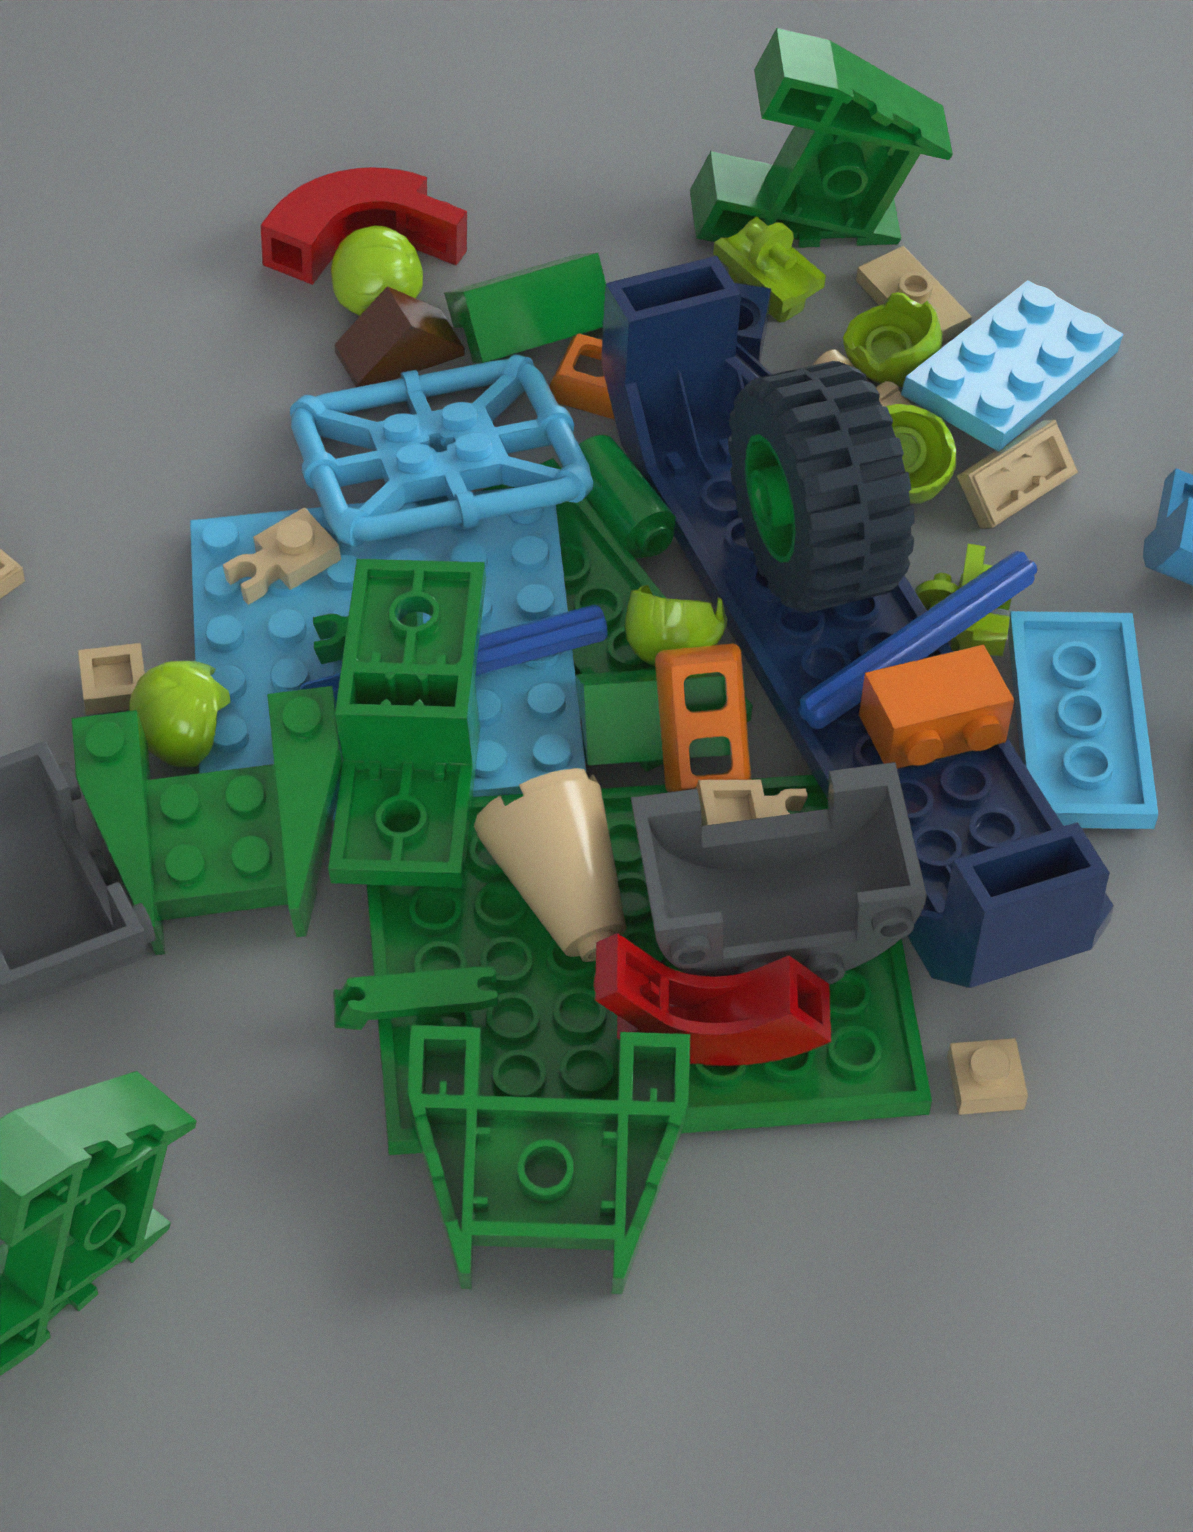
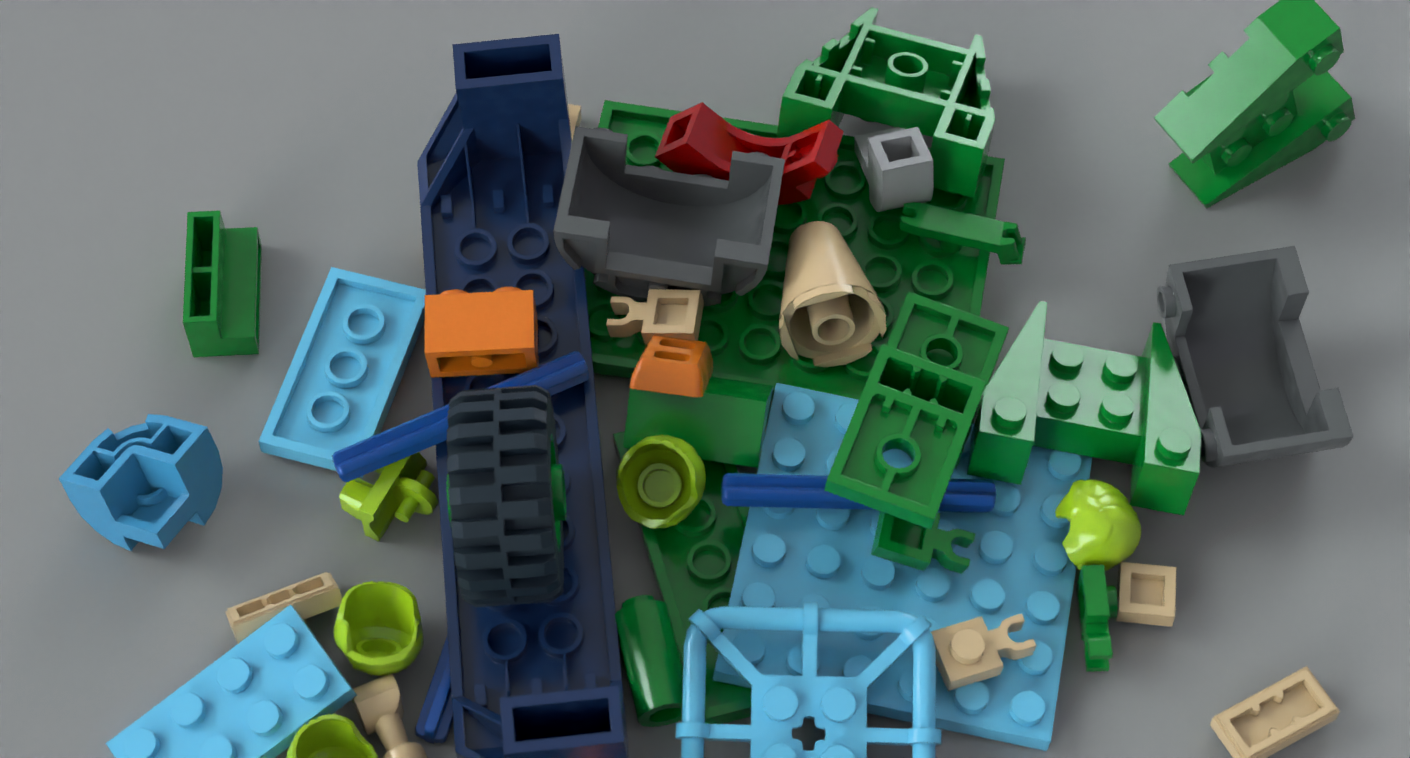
camera: 160 degrees left, 5 degrees up
none -> light grey brick [854,127,933,212]
none -> green plate [1076,565,1118,672]

